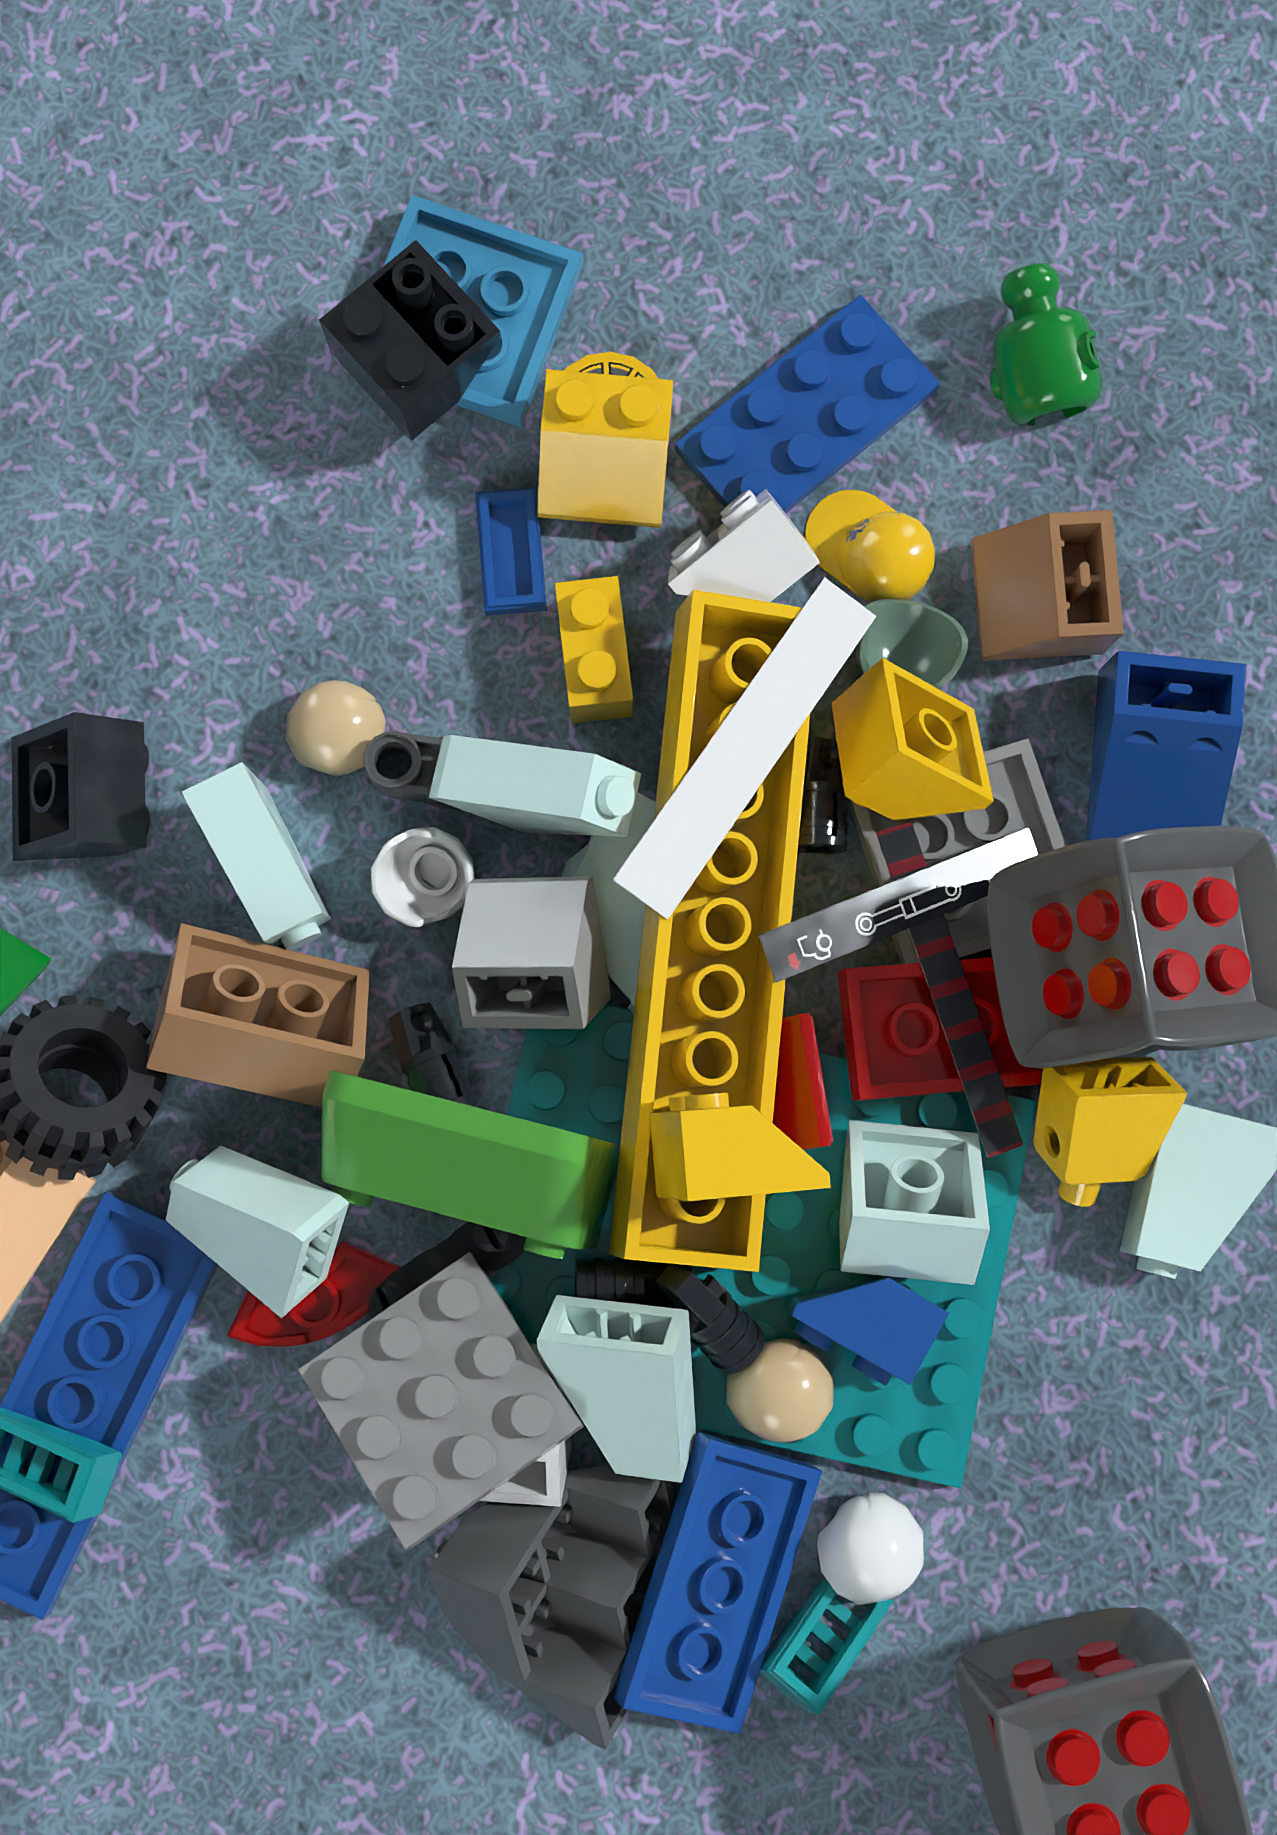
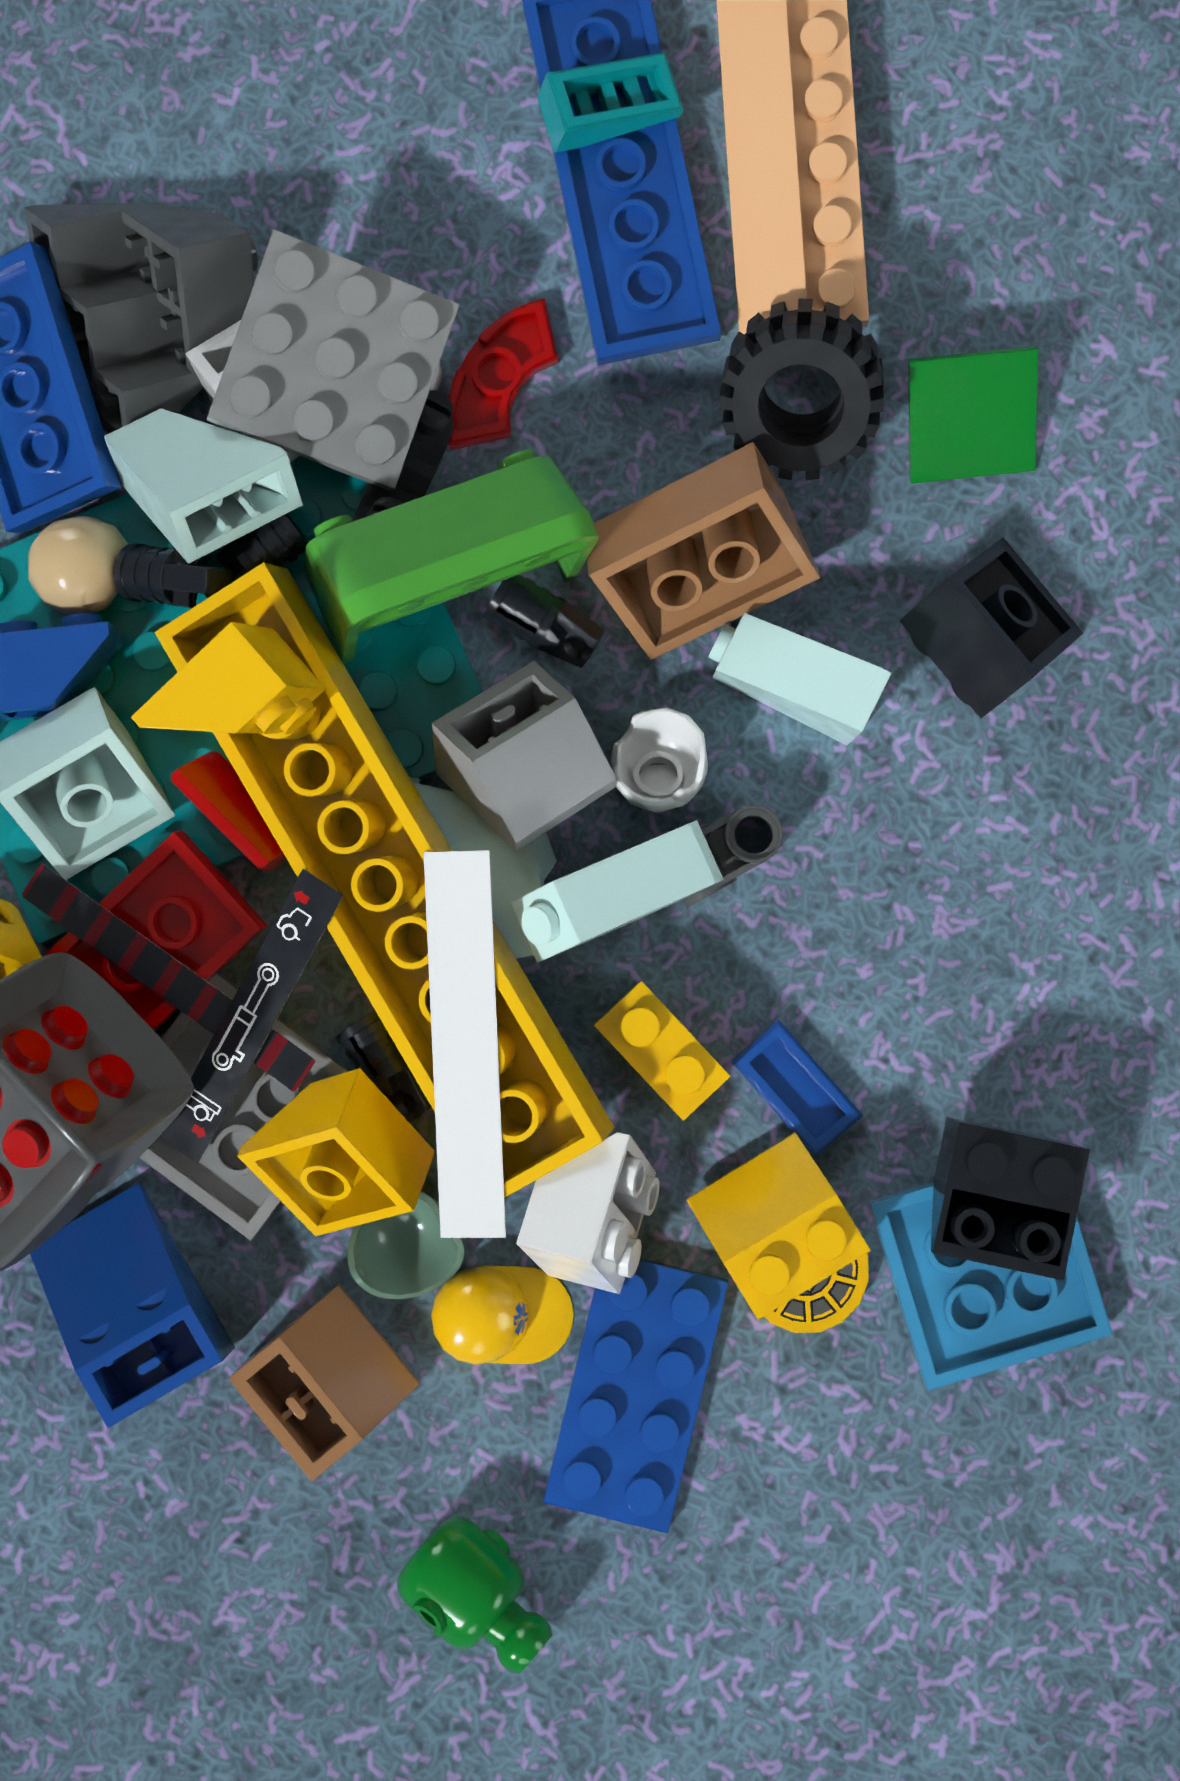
camera: 150 degrees right, 5 degrees up
light aqua slope [166,1146,349,1318] -> none
tan hair [285,680,386,776] -> none

